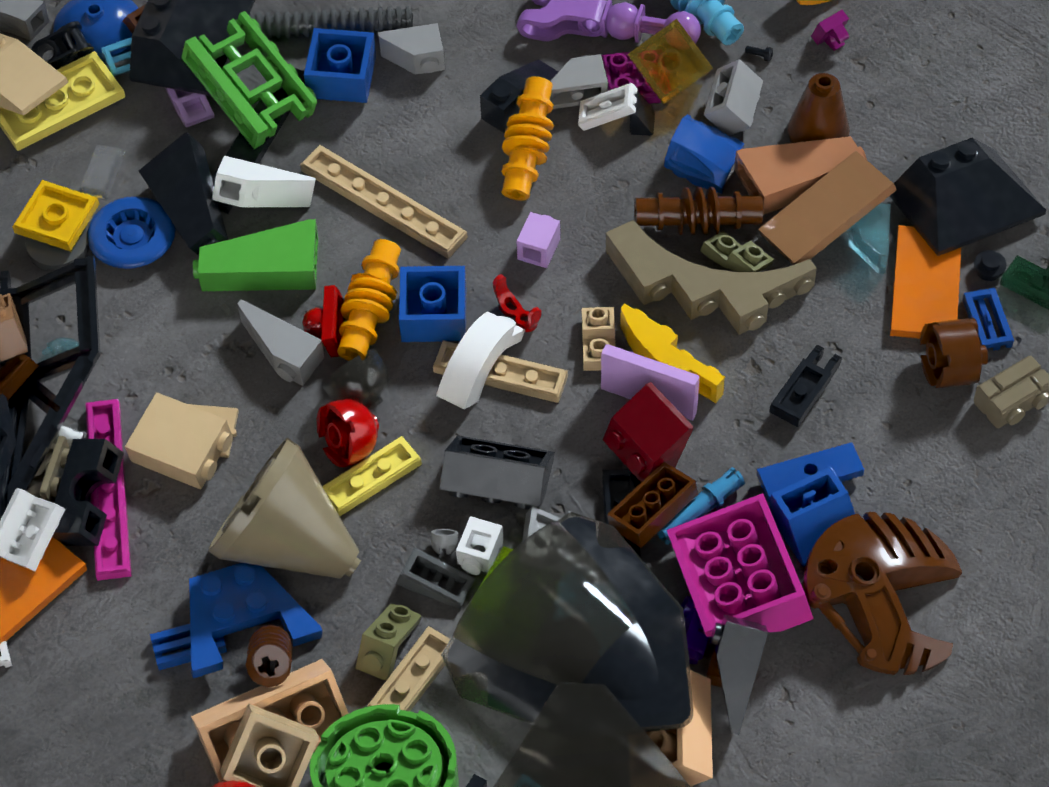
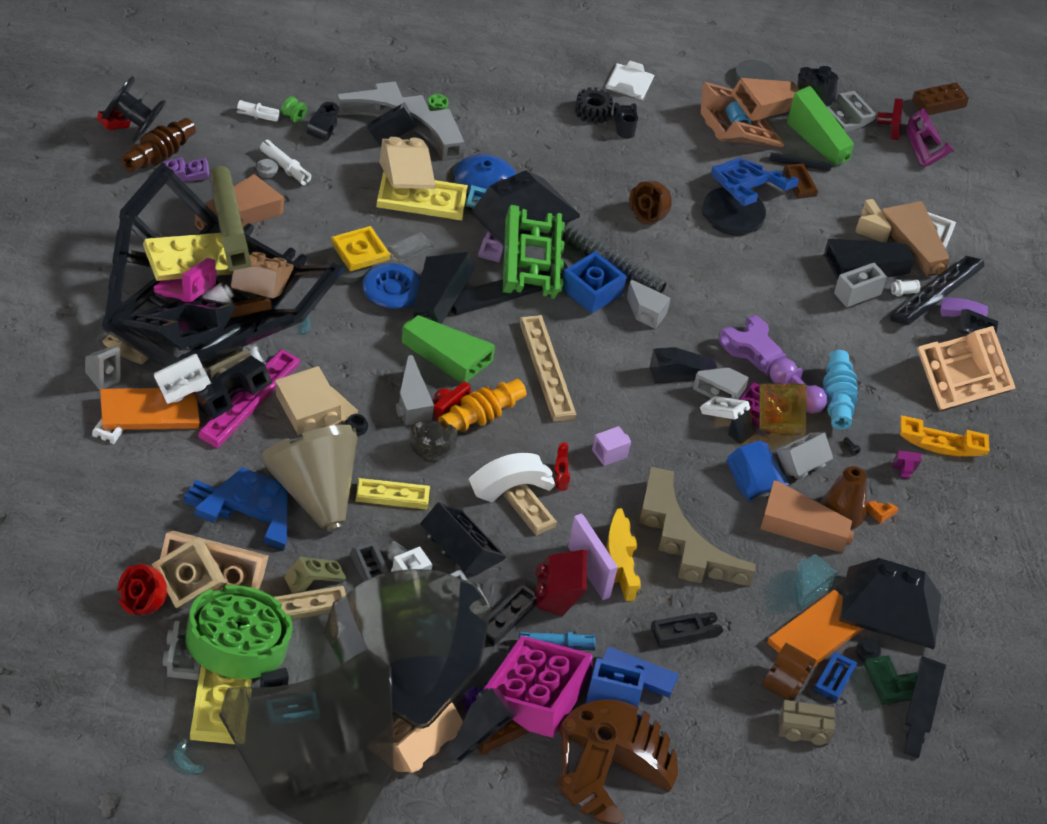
camera: 30 degrees right, 10 degrees down
black piece [31,21,94,70] -> none
white slope [212,156,316,207] -> none
reddish brown piece [246,625,293,687] -> none
red cylinder [316,399,379,468] -> none
blue brick [399,266,467,342] -> none
light orange piece [501,76,554,201] -> none
tan slope [582,307,615,371] -> none
reddish brown piece [607,462,698,548] -> none
reddish brown piece [634,187,763,235] -> none
olive slope [700,231,774,272] -> none
medium nougat tile [758,151,896,265] -> none
none -> black plate [345,414,368,436]
none -> orange tile [867,501,899,524]

